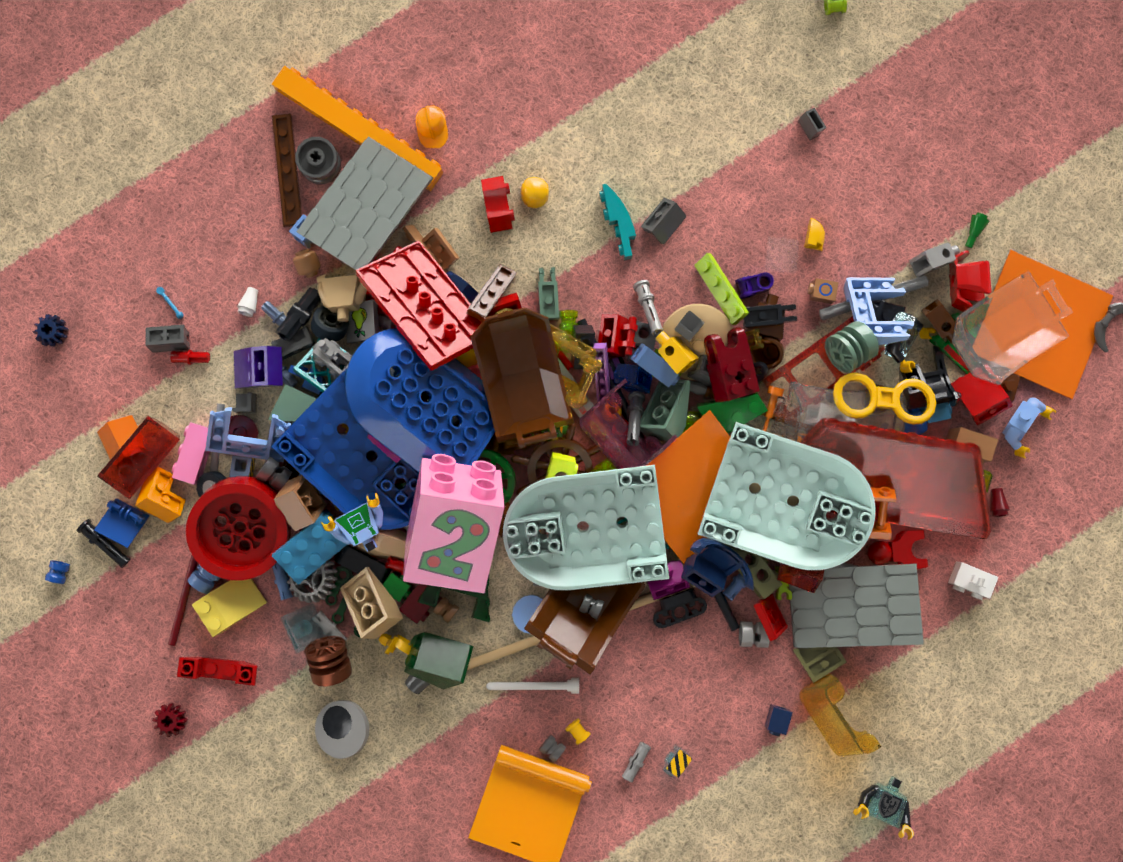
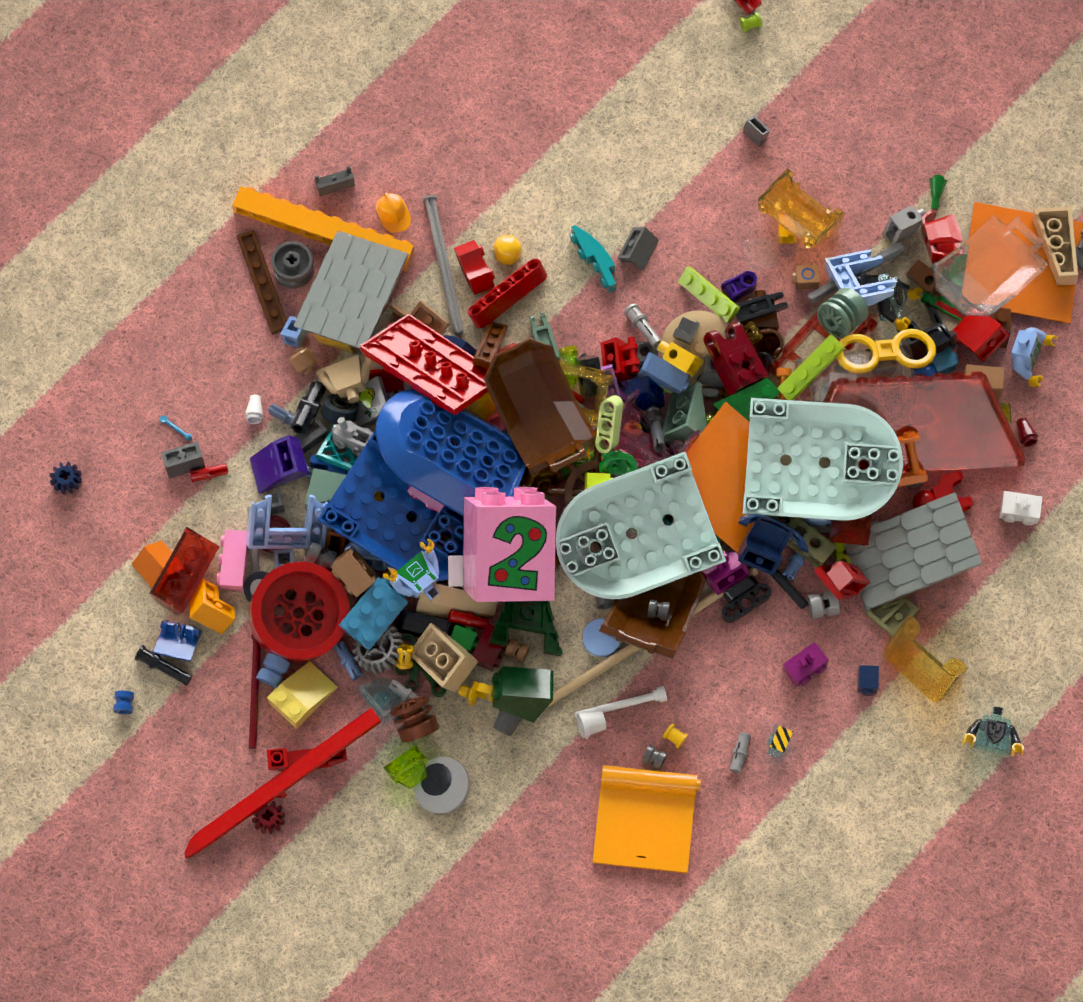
camera: 15 degrees left, 15 degrees down
none -> red piece [185,707,381,858]
none -> dark grey hinge [314,166,355,196]
none -> clear neon green slope [383,745,427,789]
none -> yellow bush [396,644,414,669]
none -> light grey axle [422,195,464,335]
none -> white sticker [448,556,464,587]
none -> red beam [467,259,547,329]
none -> white piece [577,711,606,739]
none -> yellowish green beam [595,395,623,453]
none -> green hat [599,450,638,476]
none -> clear yellow windscreen [758,168,845,249]
none -> lime plate [777,334,845,401]
none -> magenta brick [782,642,829,687]
none -> red brick [826,561,870,595]
none -> tan wedge [1032,207,1078,285]

